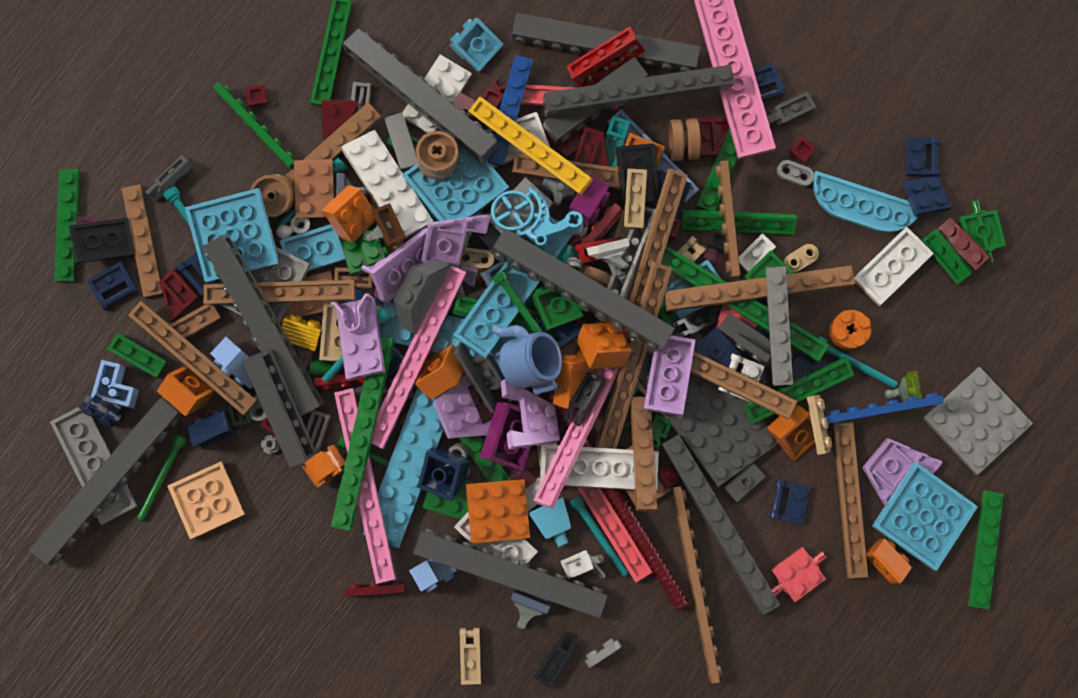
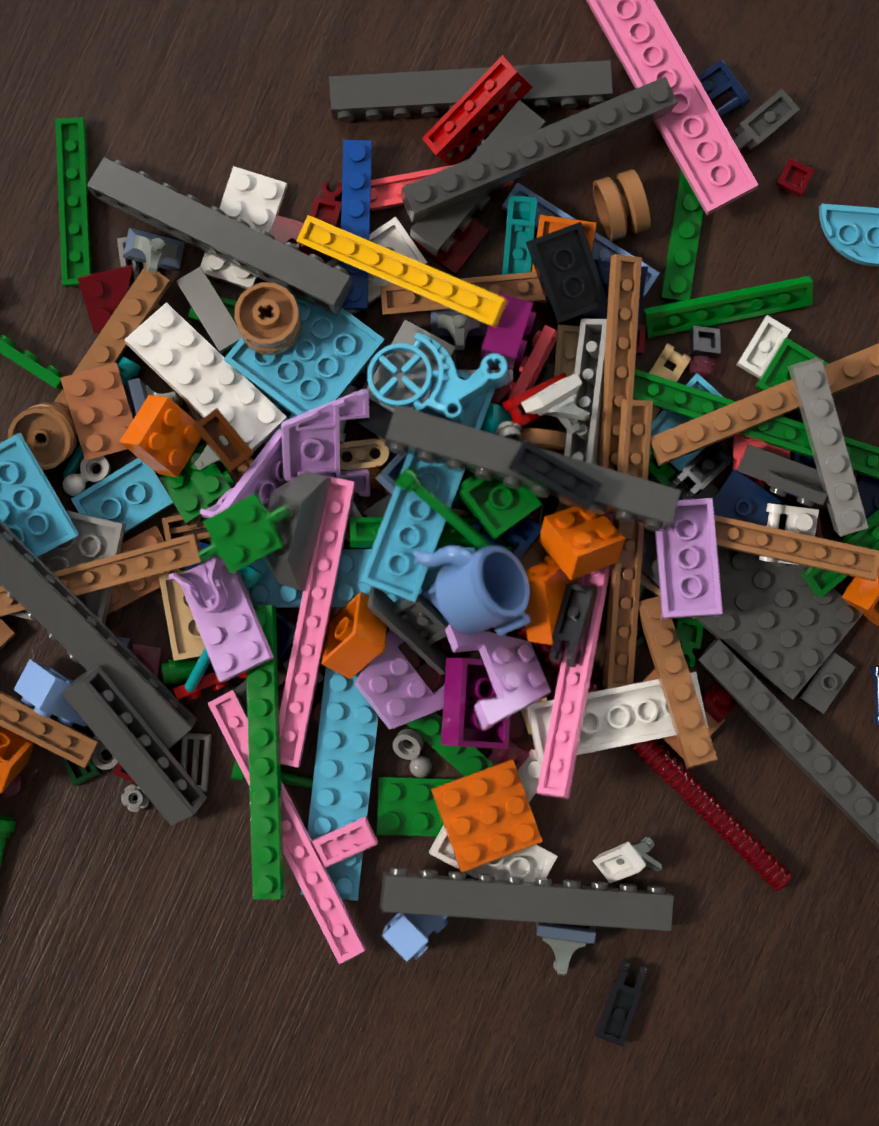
camera: 10 degrees left, 5 degrees up
light nougat plate [168,461,246,539] -> none
dark blue slope [188,409,236,449] -> none
yellow brick [282,314,322,352] -> none
orange brick [302,445,346,488] -> none
dark red plate [345,581,406,597] -> none
dark blue slope [417,447,471,501] -> none
medium azure plate [450,18,504,72] -> none
tan plate [460,628,481,685] -> none
medium azure torso [529,497,571,547] -> none
teal piece [568,494,629,577] -> none
dark red wing [574,126,608,167] -> none
coral plate [577,487,652,583] -> none
light grey plate [585,638,622,668] -> none
tan plate [624,169,647,228] -> none
medium nougat plate [671,486,722,684] -> none
dark red wing [697,118,729,157] -> none
medium nougat plate [715,160,740,276] -> none
light grey plate [777,160,814,187] -> none
tan plate [783,244,819,273] -> none
none -> piece [123,228,185,274]
none -> green plate [197,493,291,574]
none -> bright pink plate [313,816,378,868]
none -> black plate [508,440,603,512]

